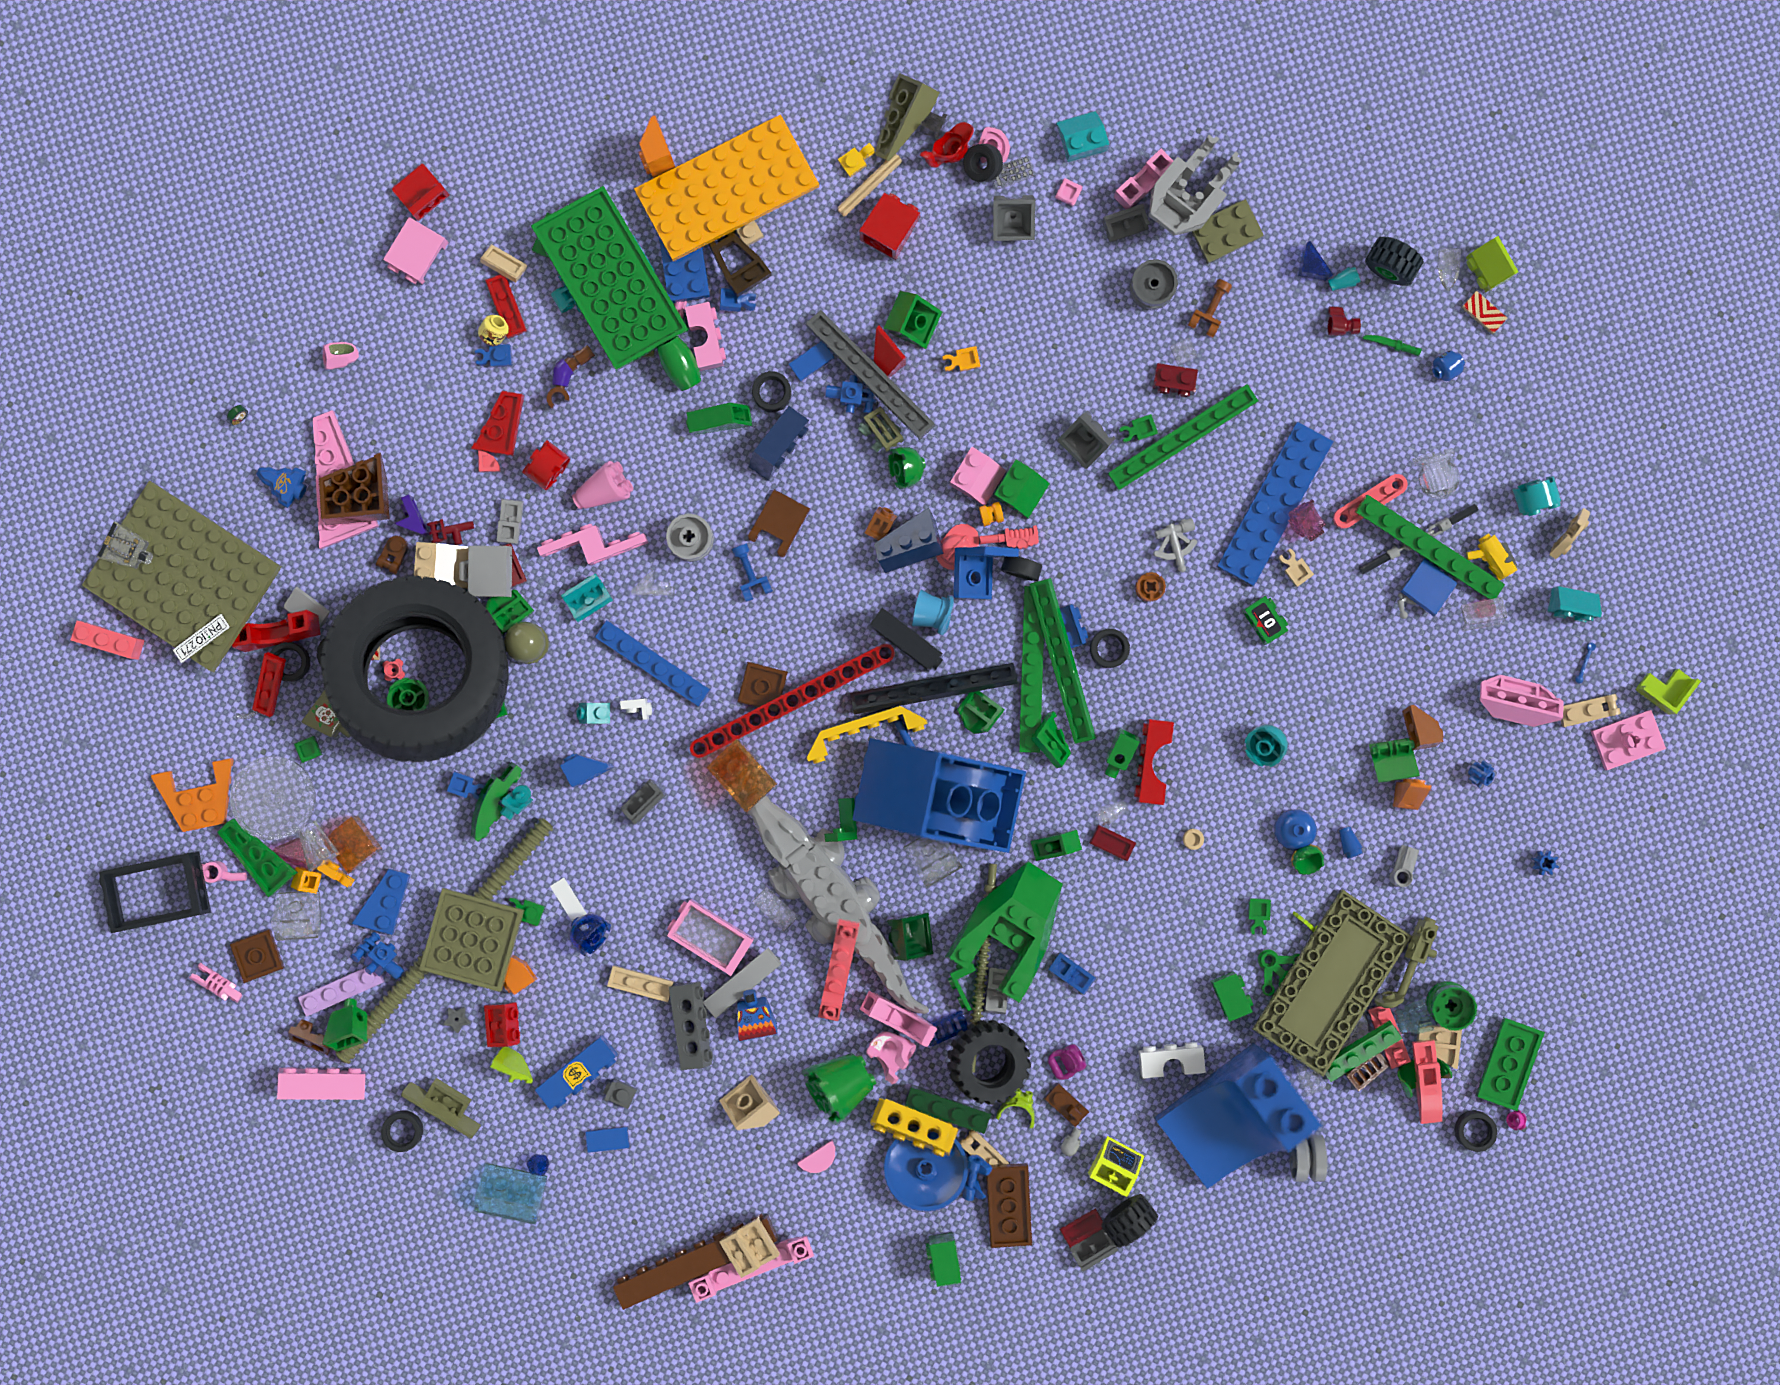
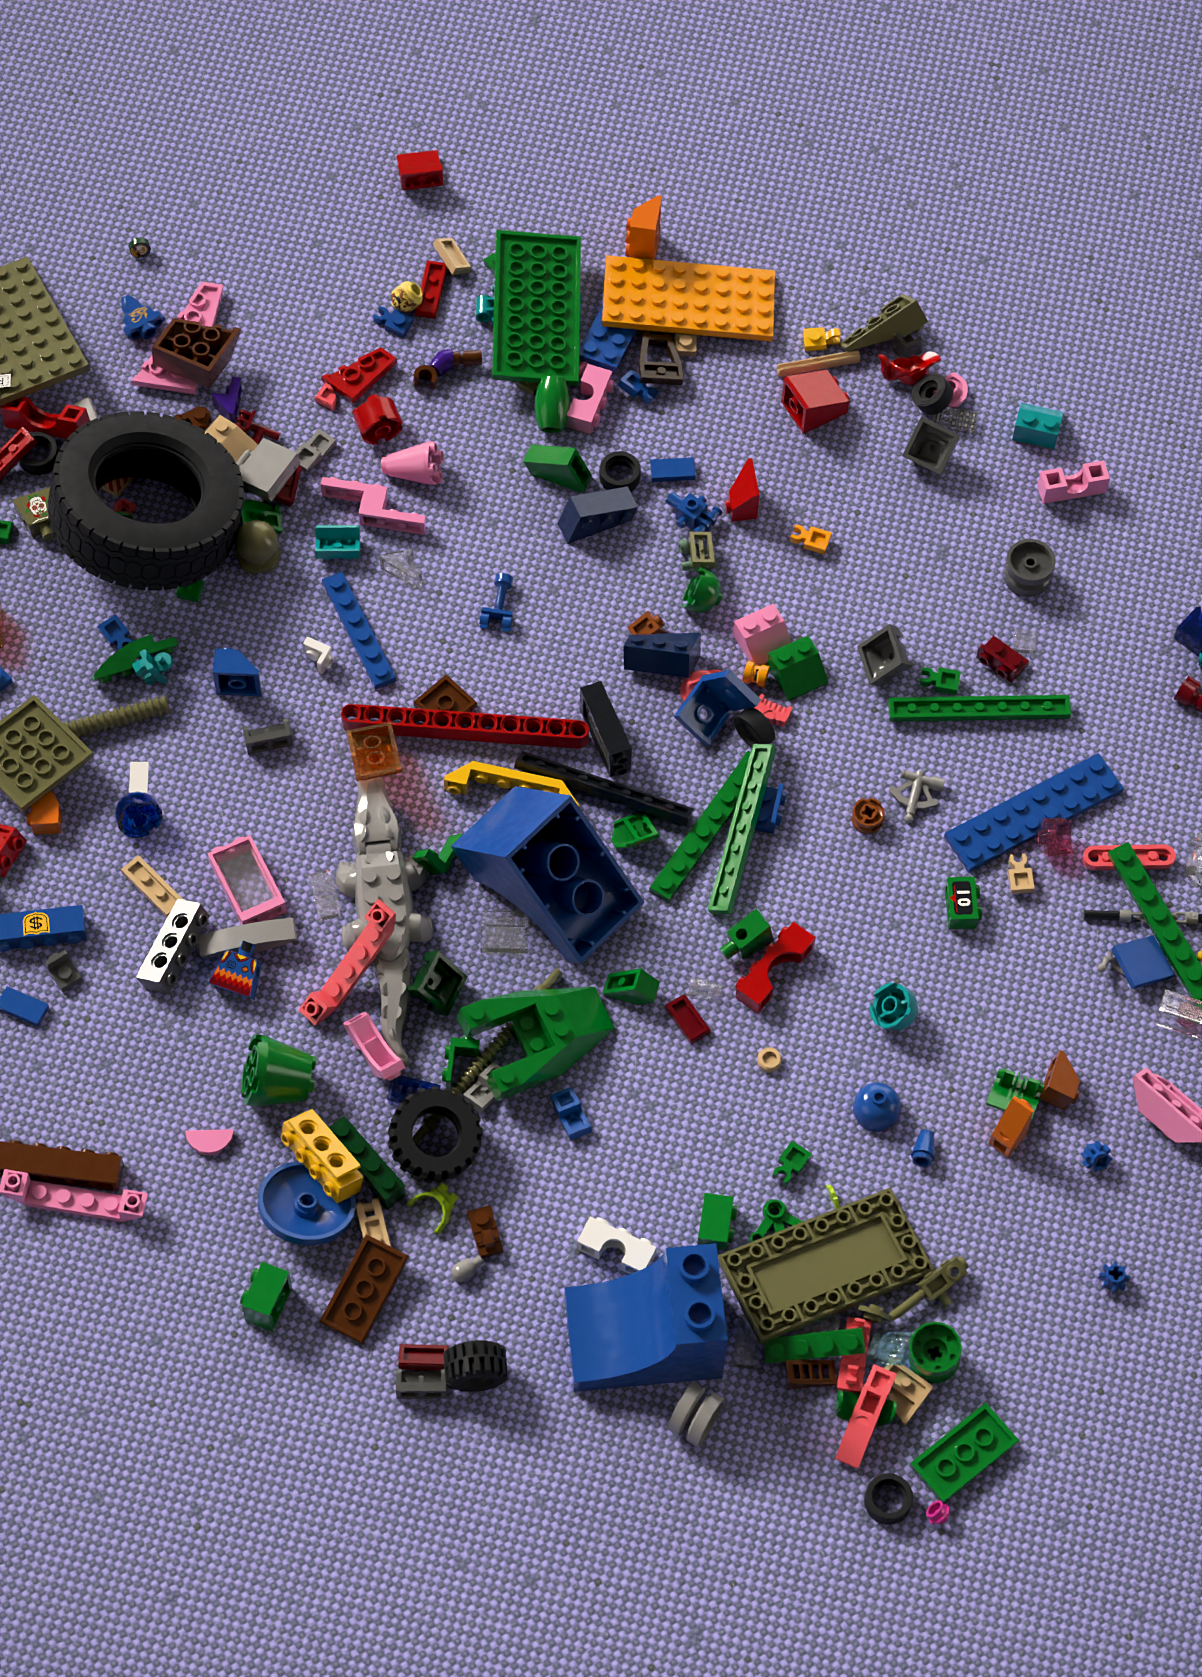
camera: 30 degrees right, 25 degrees down
bright pink rock [323,342,359,370] -> none
bright pink panel [383,217,449,284] -> none
green plate [509,898,546,926] -> none
bracket [576,703,610,724] -> none
light grey wheel [666,514,714,562] -> none
tan slope [719,1074,780,1130] -> none
tan slope [720,1218,780,1278] -> none
reddish brown flag [748,489,810,558] -> none
dark grey plate [806,310,935,440] -> none
bright pink piece [866,1031,916,1084] -> none
green slope [883,291,942,349] -> none
dark azure hat [912,589,954,635] -> none
blue piece [962,1155,992,1201] -> none
green wing [1031,711,1071,769] -> none
magenta piece [1047,1044,1087,1080] -> none
bright pink tile [1055,178,1083,207] -> none
neon yellow slope [1088,1136,1144,1197] -> none
black tyre [1090,629,1130,668] -> none
dark grey hinge [1102,204,1149,243] -> none
light grey connector [1149,135,1242,236] -> none
dark orange bar [1188,279,1232,338] -> none
olive plate [1191,199,1264,264] -> none
green hair [1291,844,1324,875] -> none
light grey piece [1389,845,1419,887] -> none

